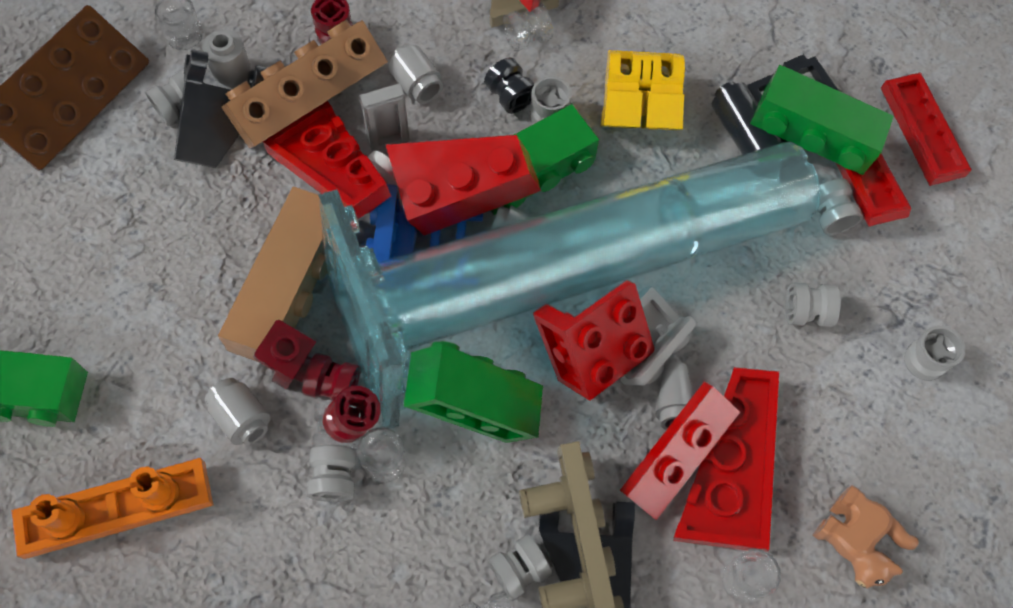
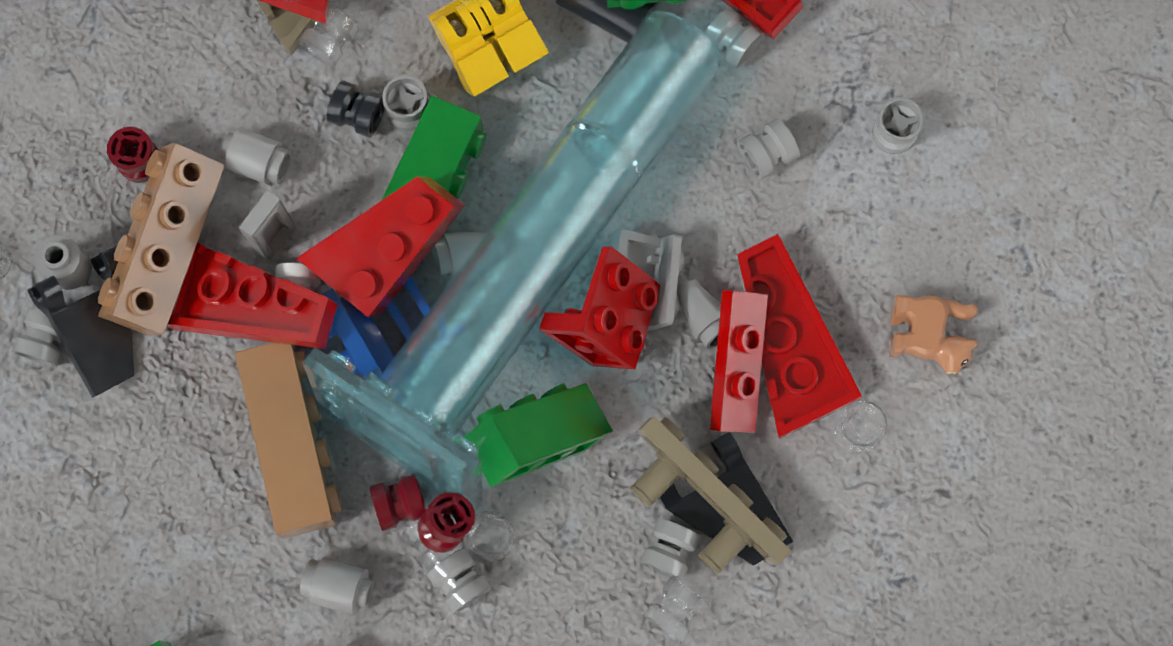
camera: 30 degrees left, 10 degrees up
dark red bracket [254,320,316,390] -> none

